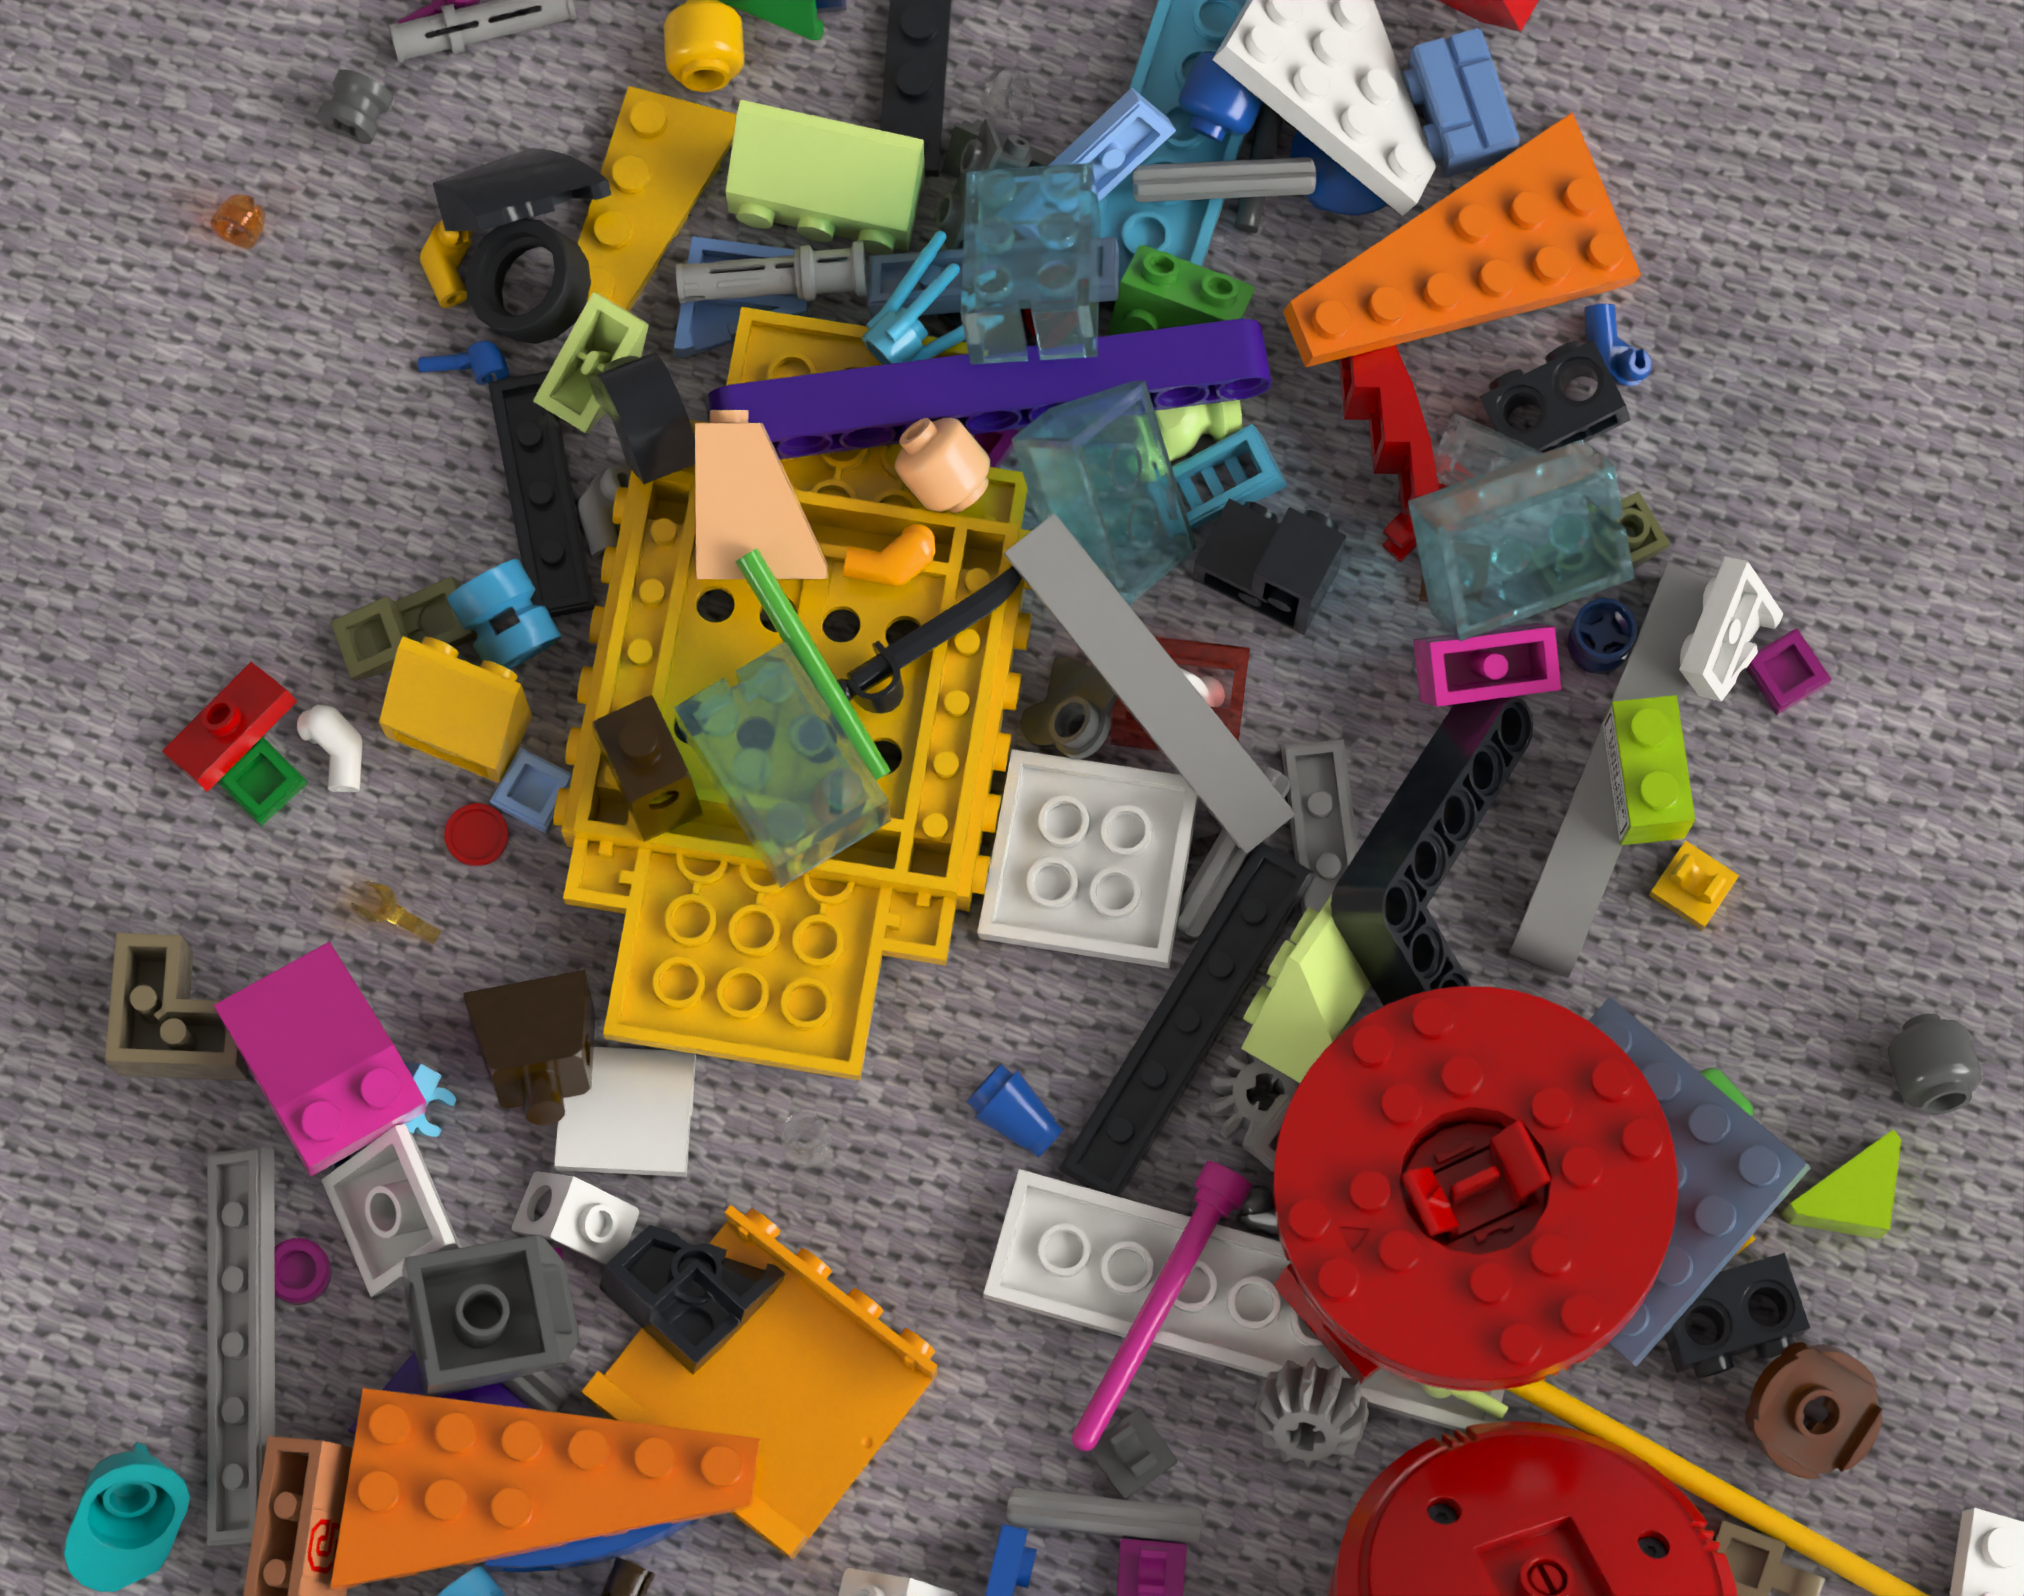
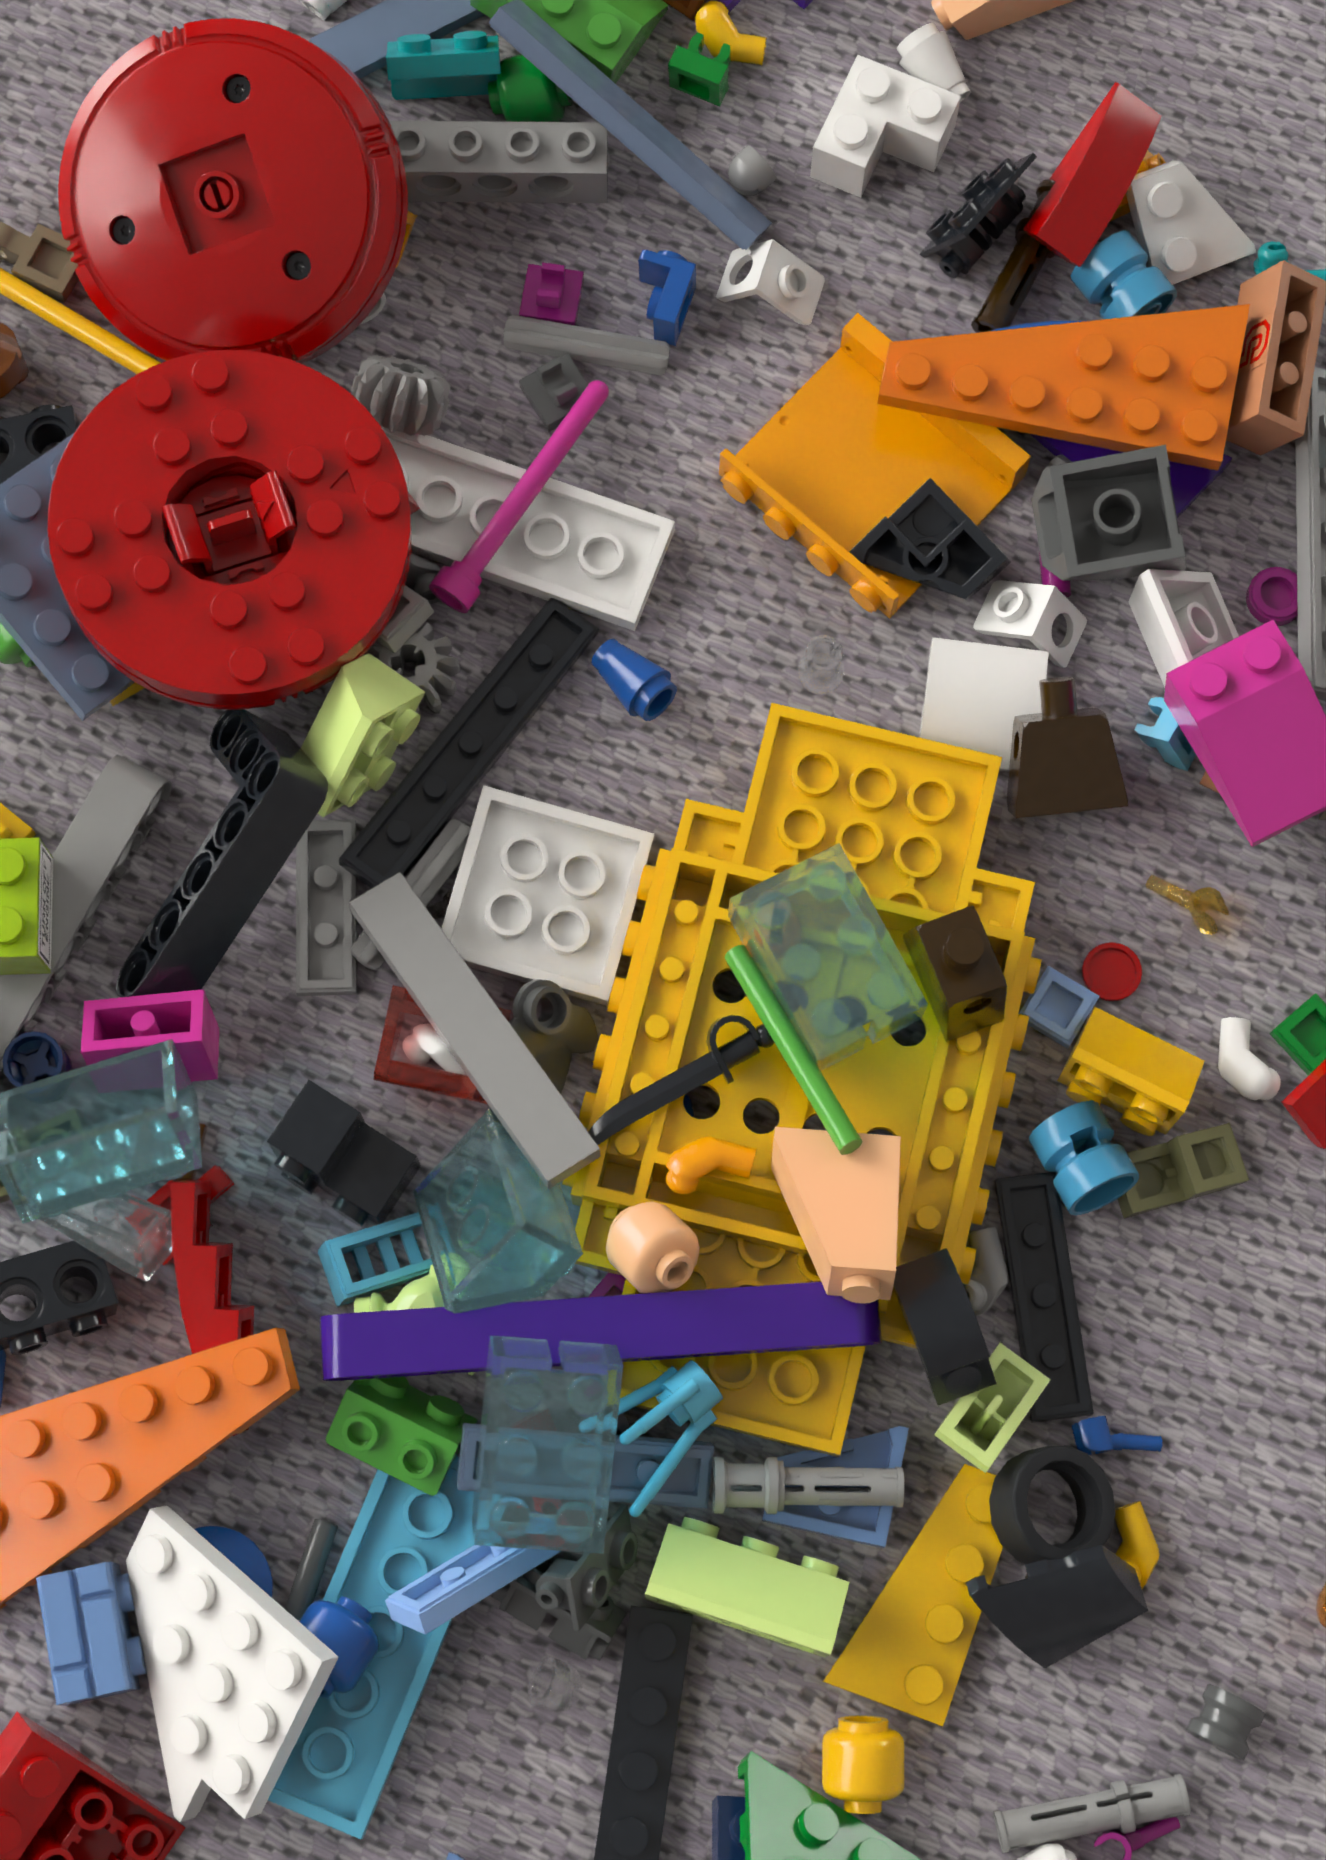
camera: 175 degrees left, 0 degrees up
light grey axle [1132,157,1316,202] -> none

